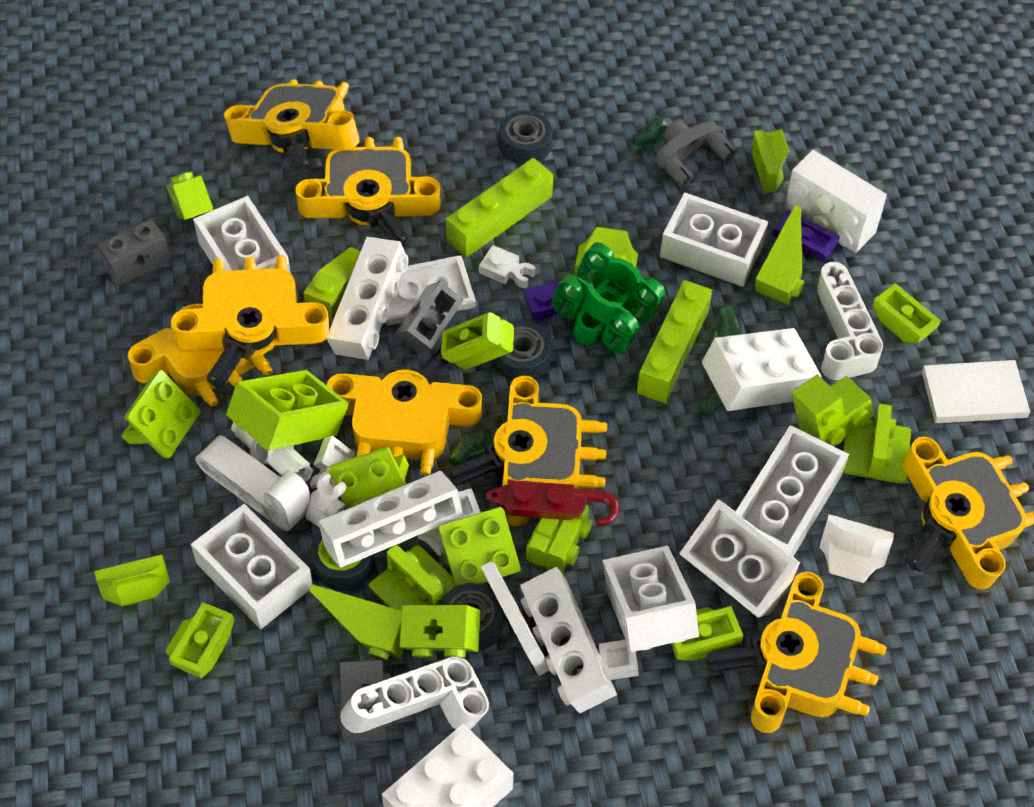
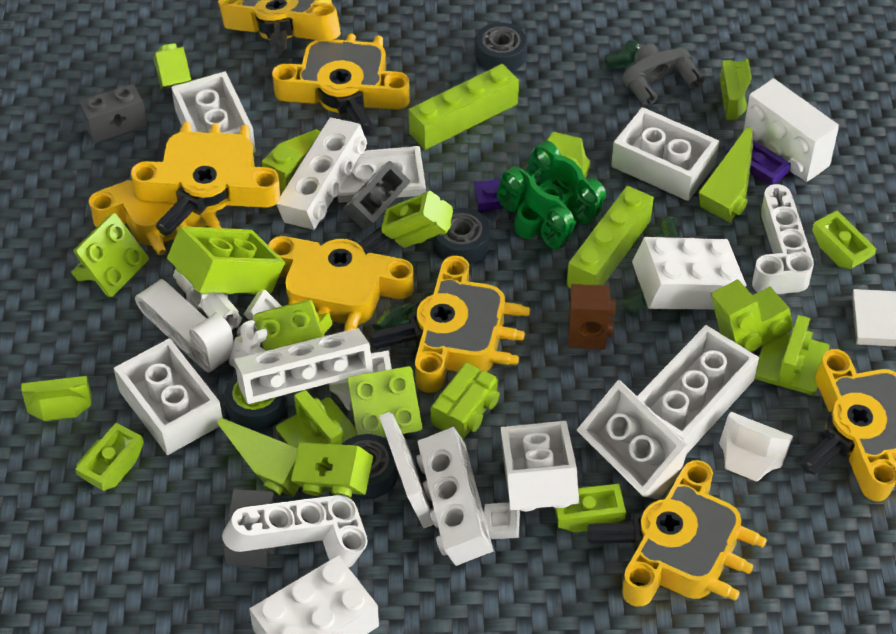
camera: 10 degrees right, 5 degrees down
white plate [479,245,535,288] -> none
dark red plate [485,480,620,525] -> none
none -> reddish brown brick [568,284,615,350]

